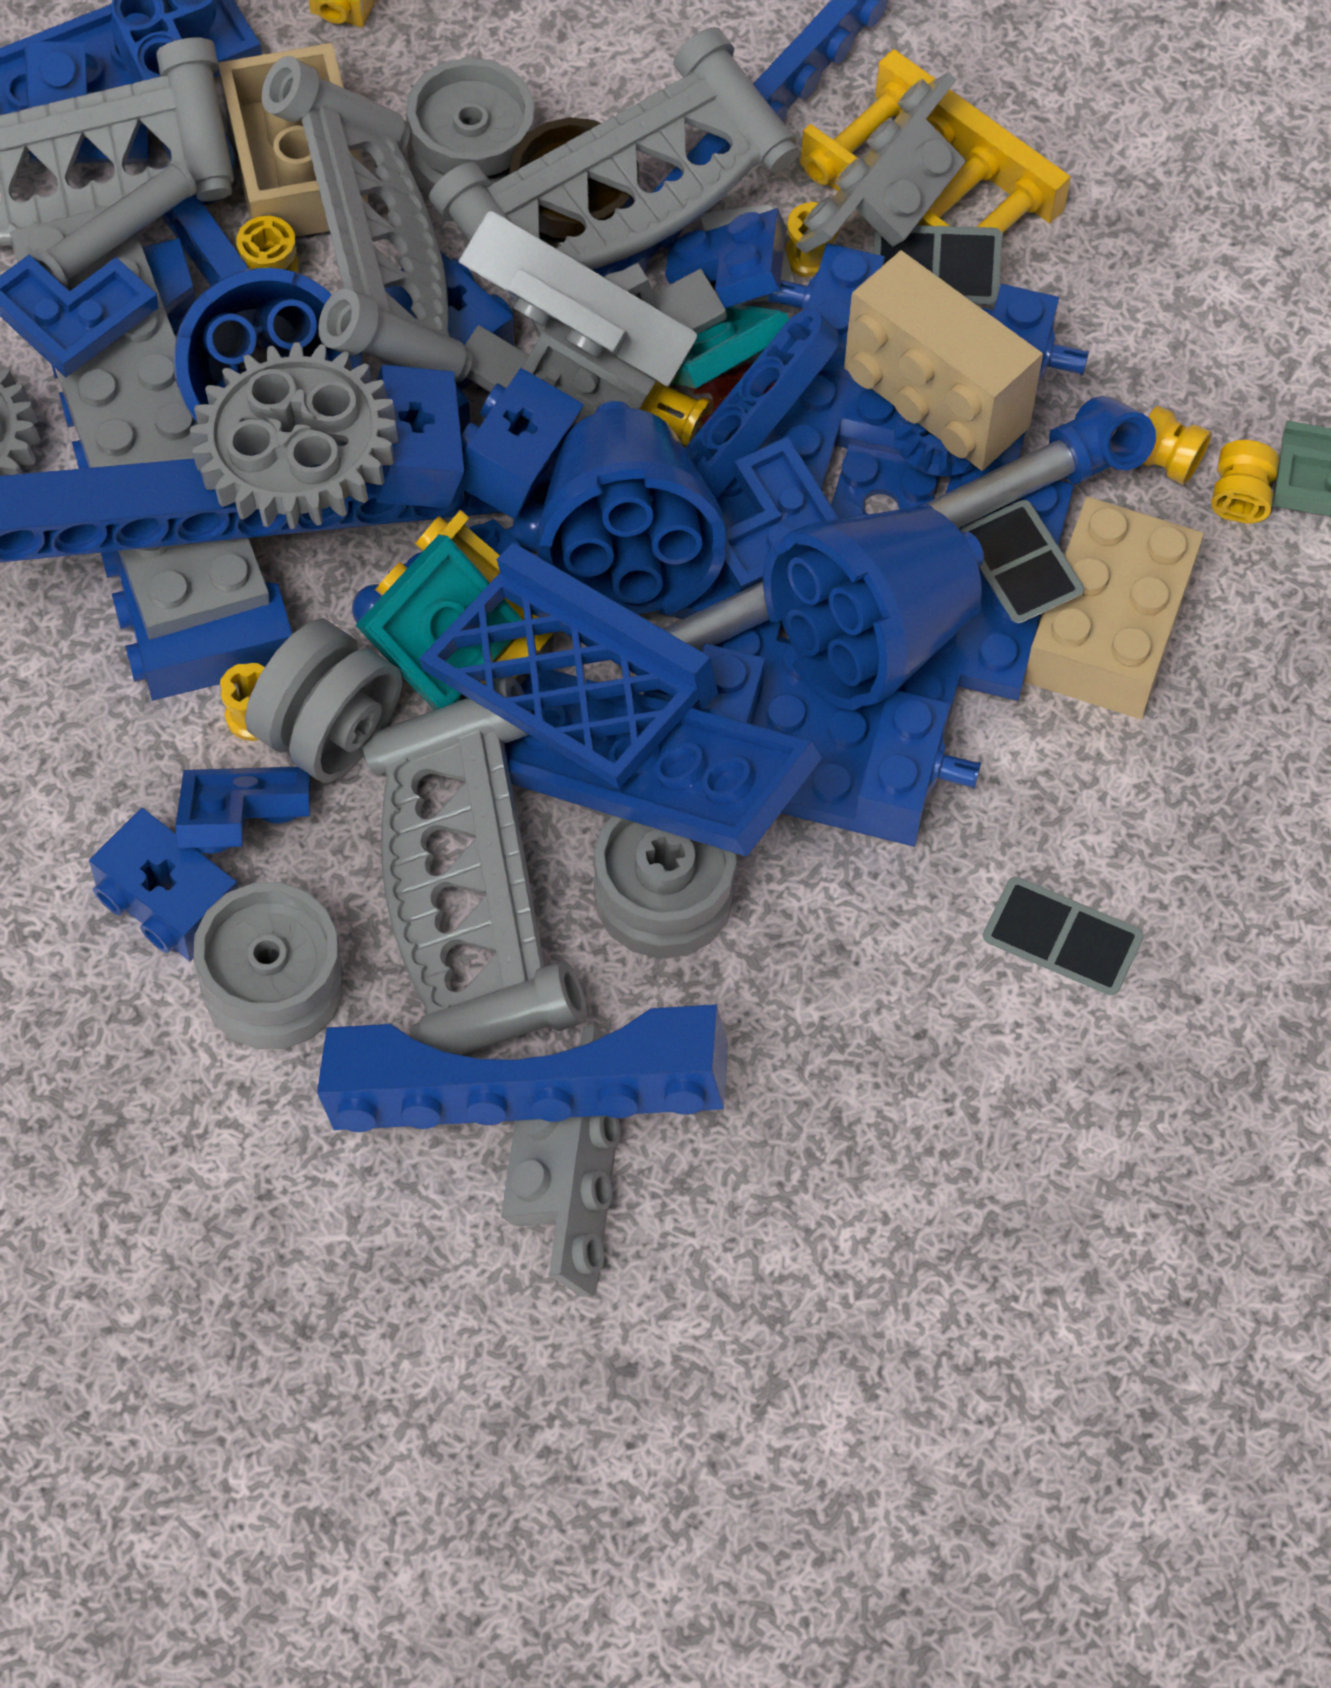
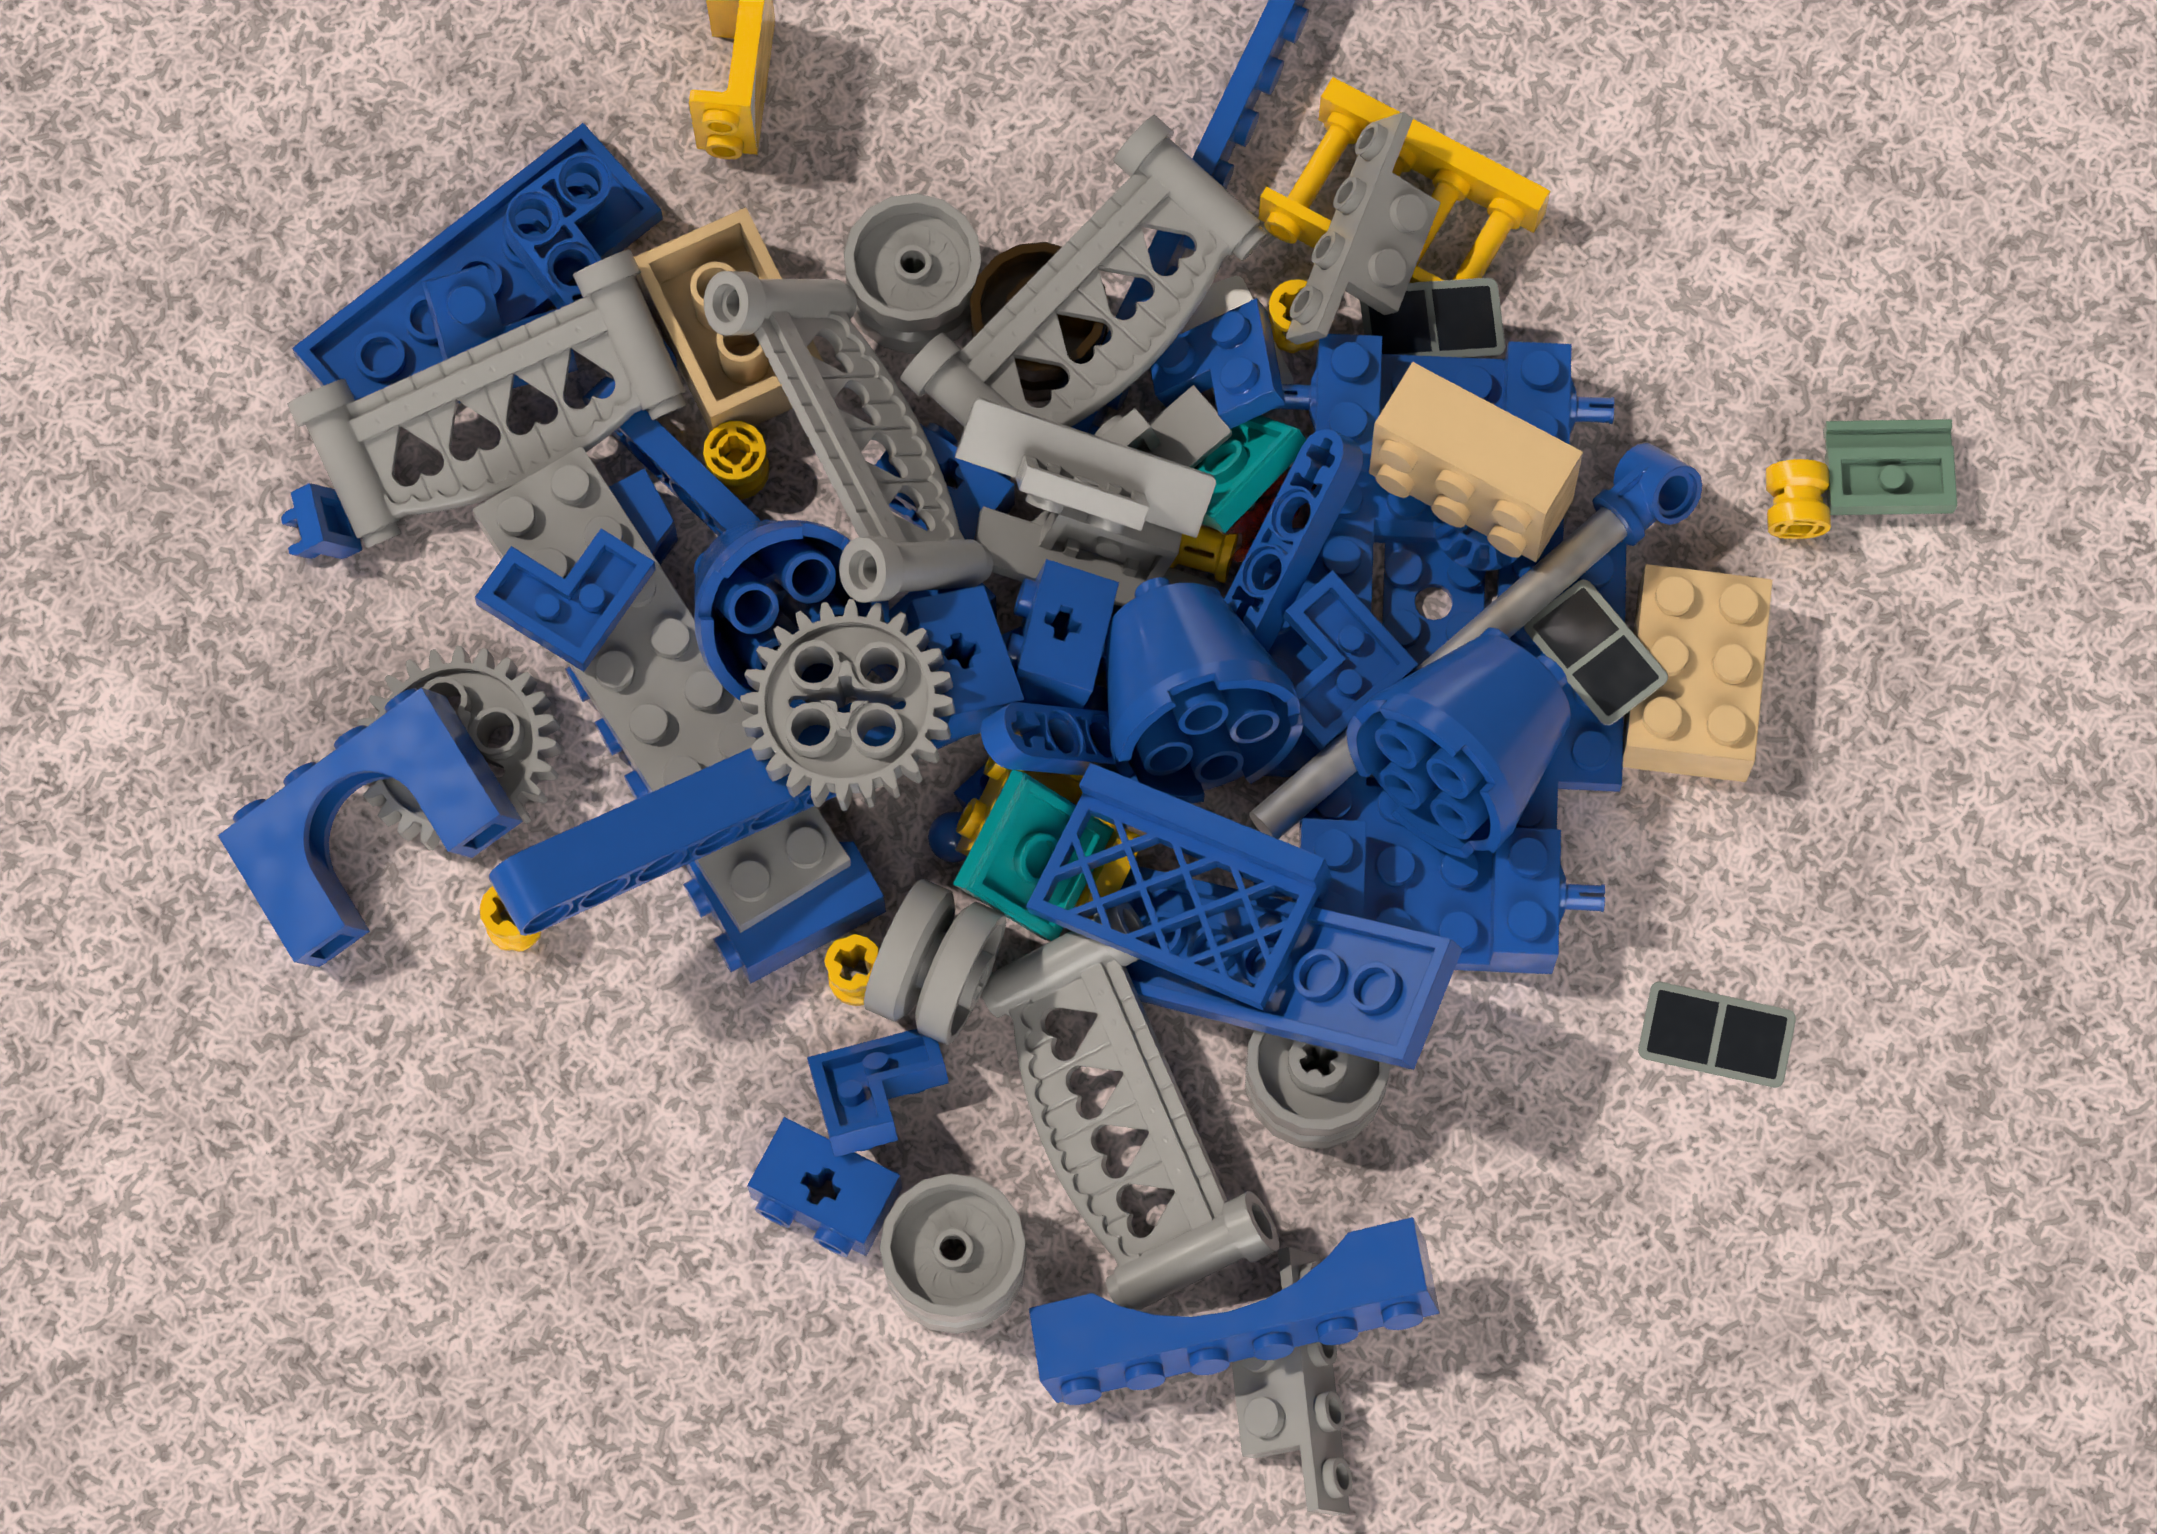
camera: 10 degrees left, 10 degrees up
light grey pin [31,161,197,288] -> none
yellow wheel [1142,405,1212,486] -> none
none -> blue beam [980,702,1119,776]

